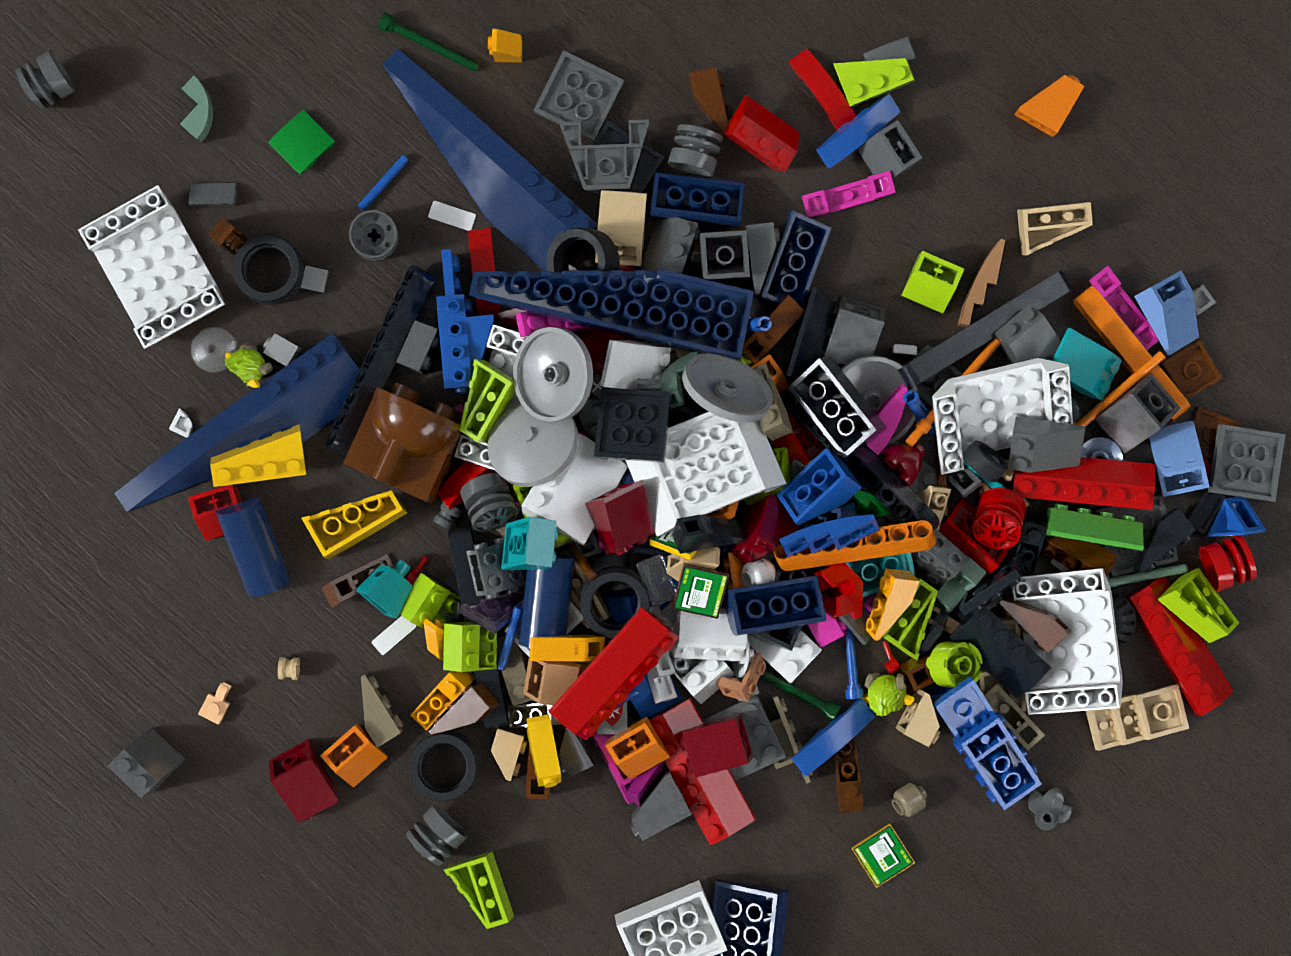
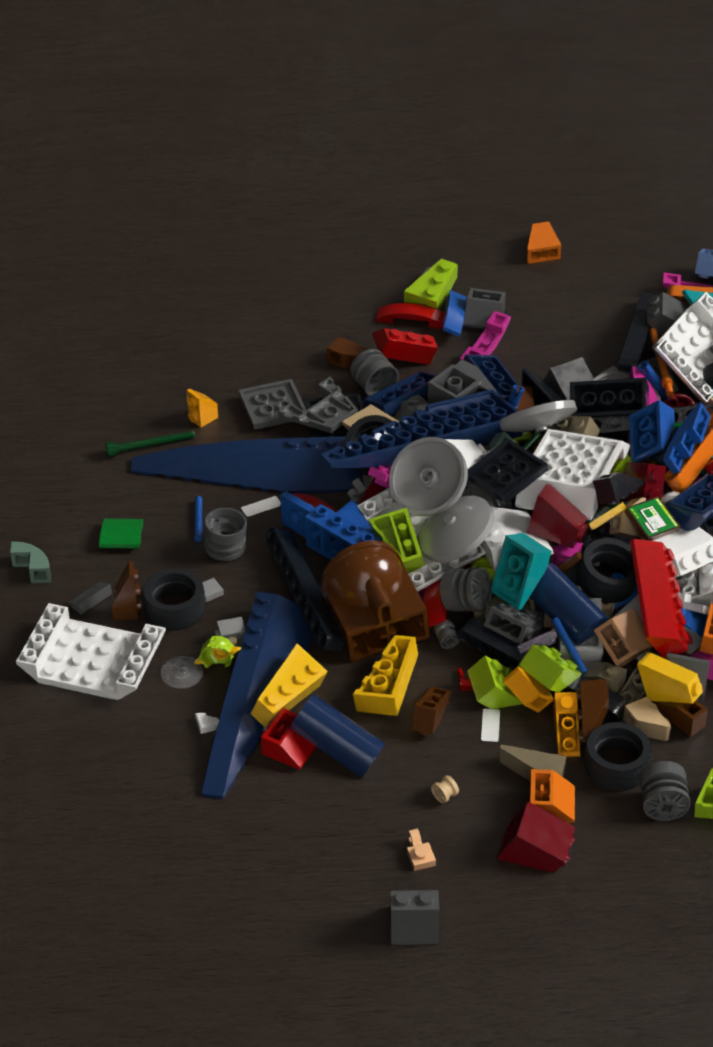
camera: 40 degrees left, 45 degrees down
teal torso [356,560,412,619] -> none
dark grey slope [396,321,441,375] -> none
light orange slope [530,634,605,661] -> none
lime slope [901,251,964,314] -> none
medium nougat slope [957,239,1005,328] -> none
tan wedge [1017,202,1093,256] -> none

